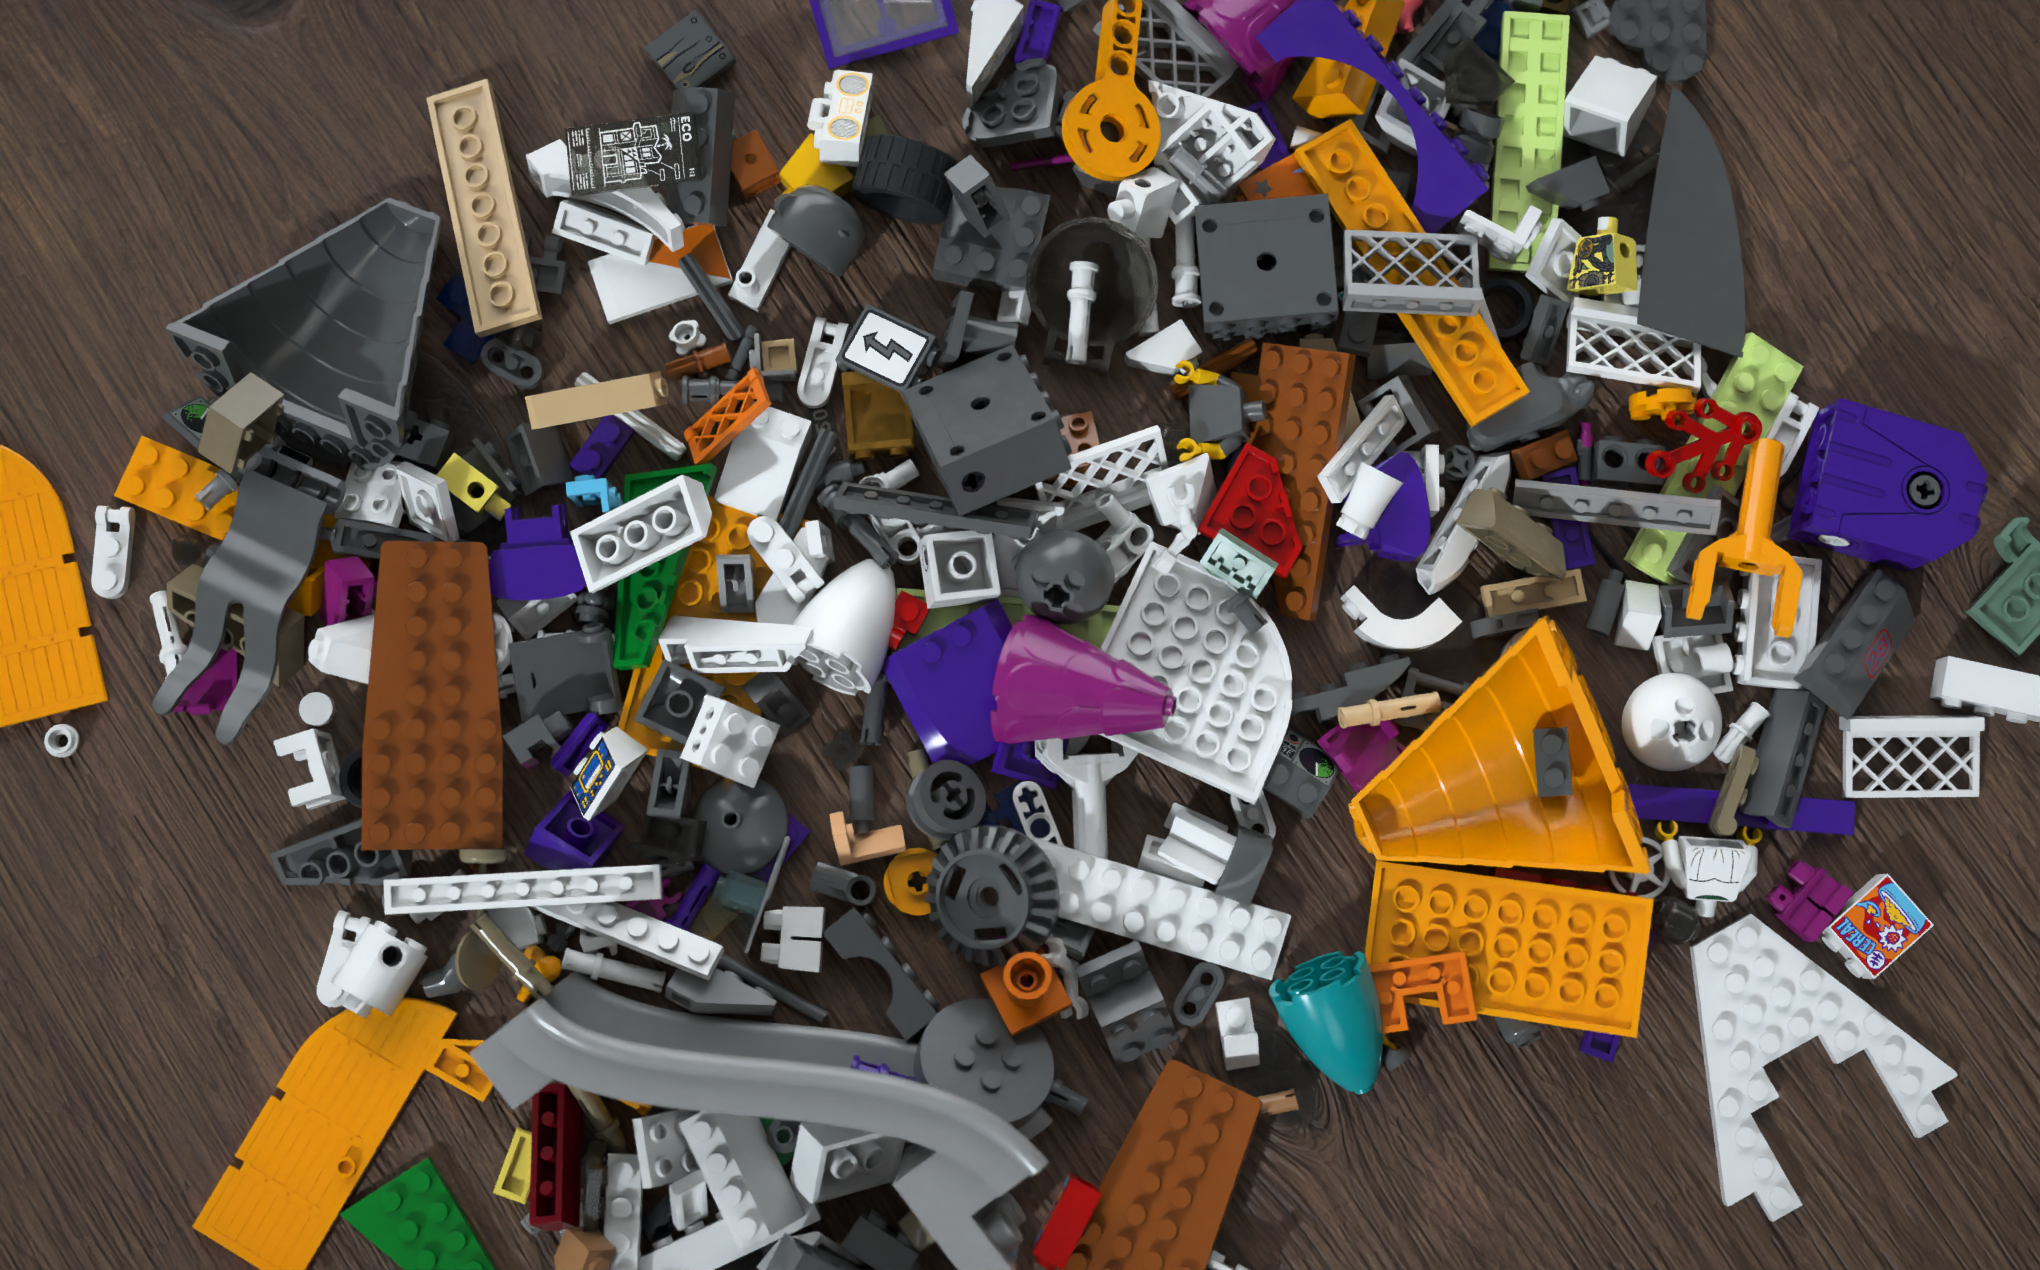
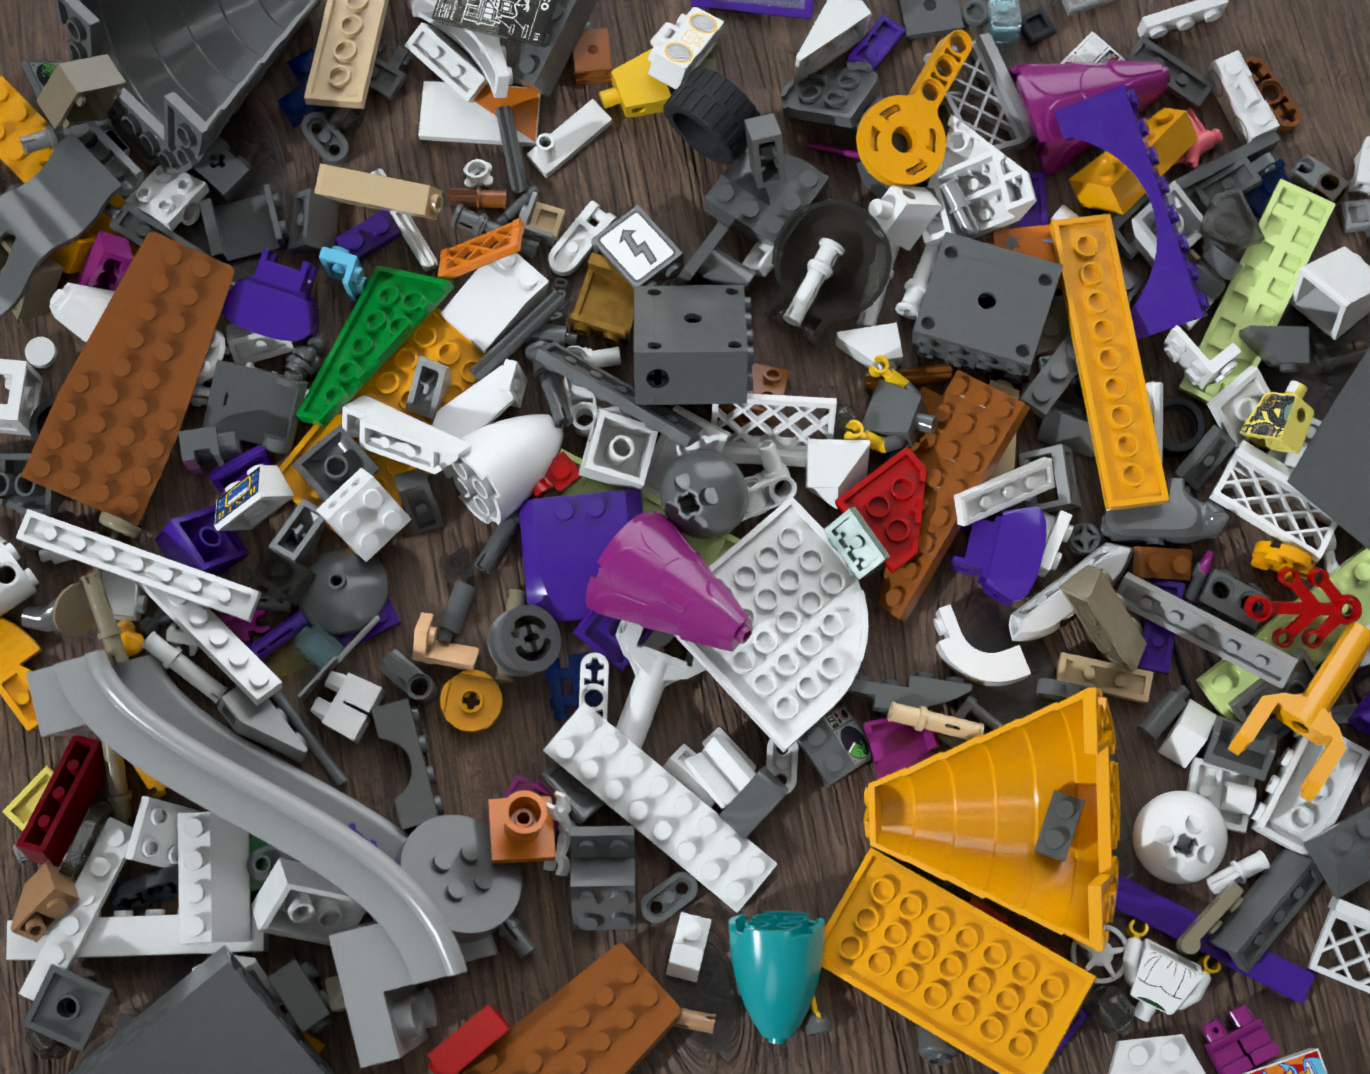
camera: 25 degrees right, 5 degrees down
white tile [396,461,460,542] -> none
light yellow torso [436,453,512,521] -> none
white slope [570,475,712,593] -> none
white tile [669,1169,709,1231] -> none
white plate [747,516,825,604] -> none
dark grey piece [767,184,865,278] -> none
dark grey gear [925,825,1060,966] -> none
white piece [1152,483,1197,575] -> none
dark grey pin [1226,591,1268,635] -> none
white plant [1336,461,1403,540] -> none
light grey fence [1342,230,1483,316] -> none
orange plate [1369,951,1478,1034] -> none

